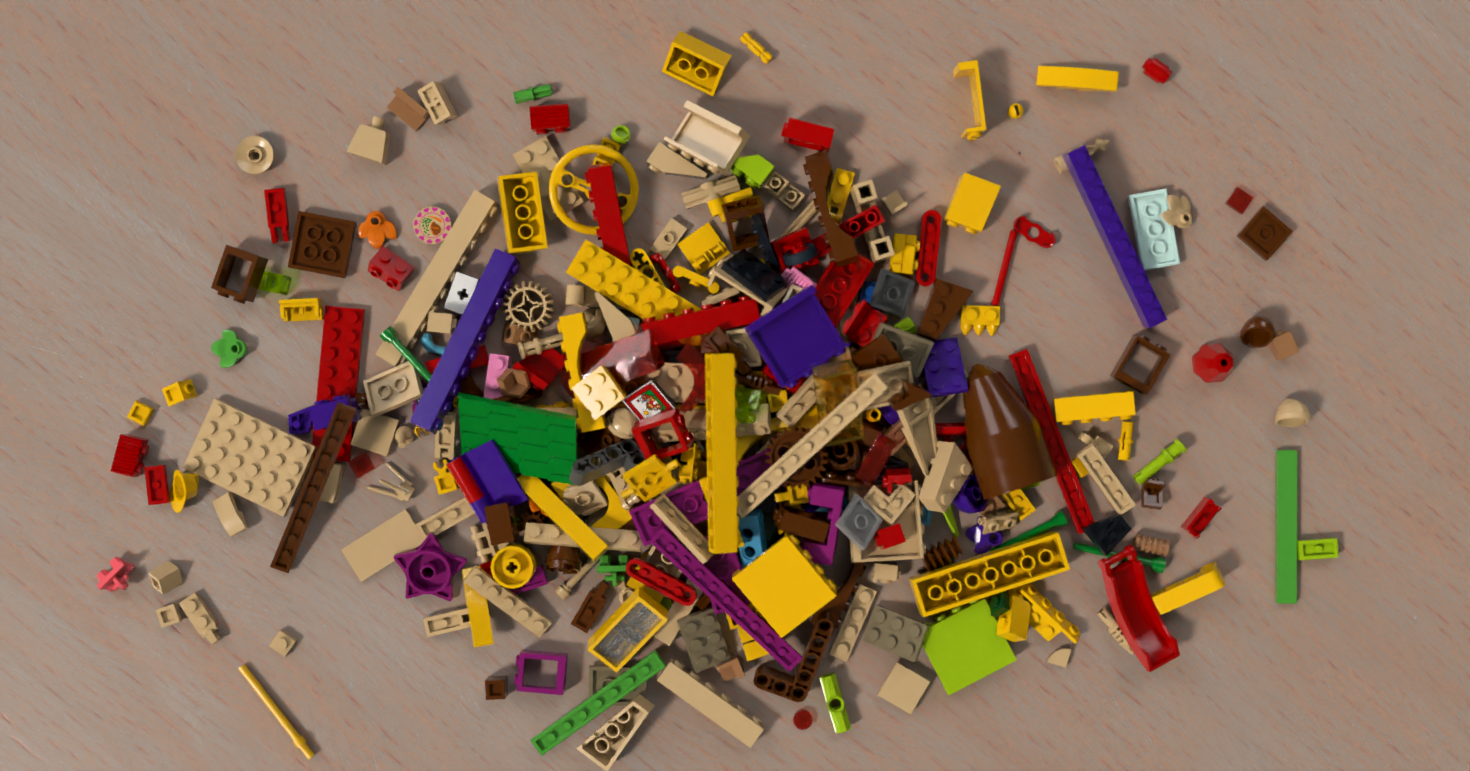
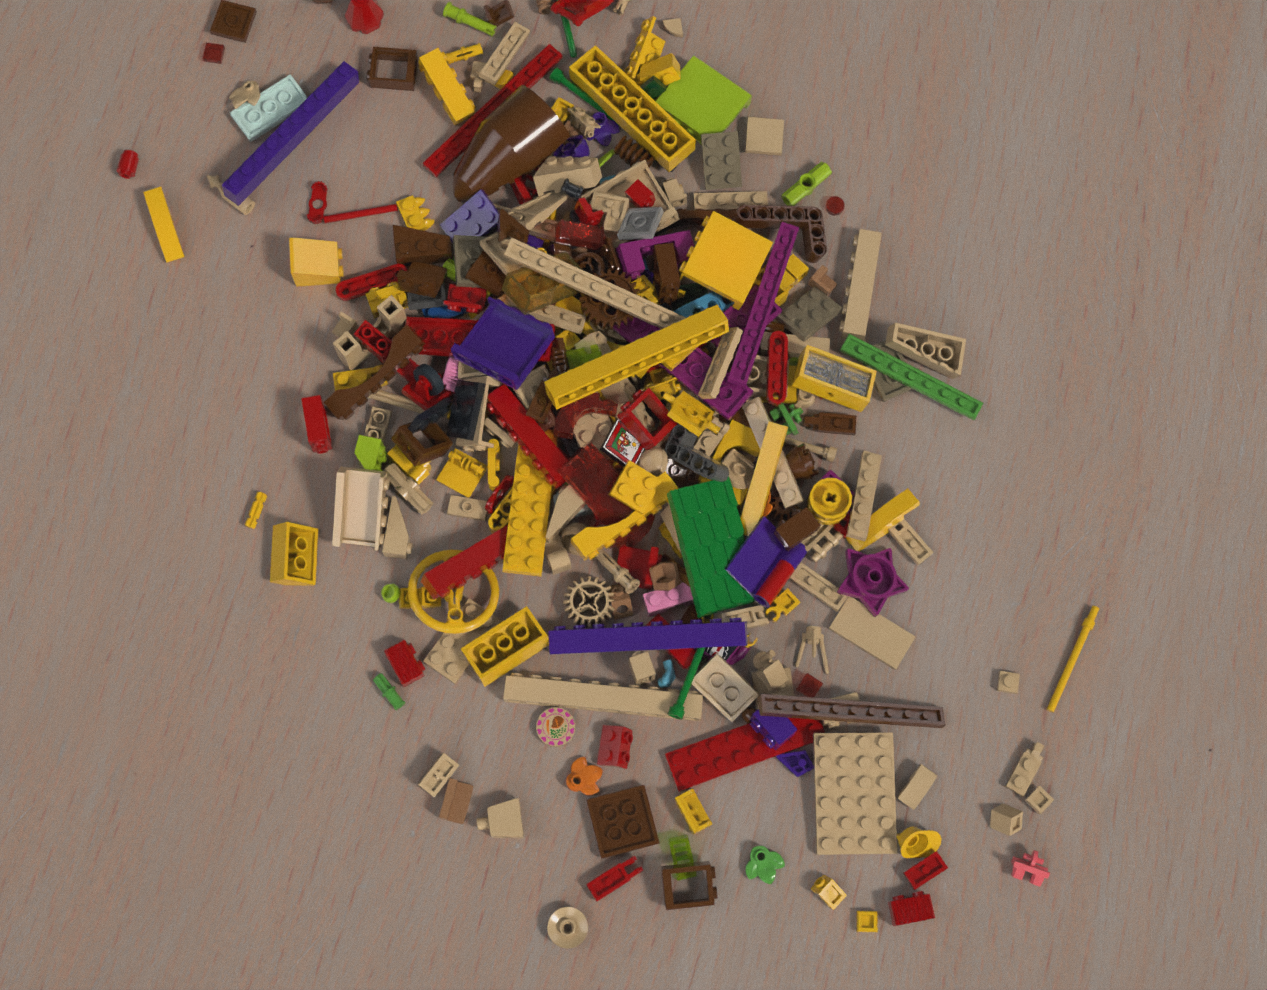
camera: 115 degrees left, 15 degrees down
white brick [444,272,479,314] -> none
reddish brown panel [485,675,508,700] -> none
magenta window [514,650,568,695] -> none
yellow panel [953,60,986,141] -> none
yellow hinge [1008,103,1024,119] -> none
black wing [1081,514,1132,556] -> none
none -> reddish brown bracket [397,261,447,298]
none -> black bush [559,178,583,201]
none -> tan slope [755,659,788,692]

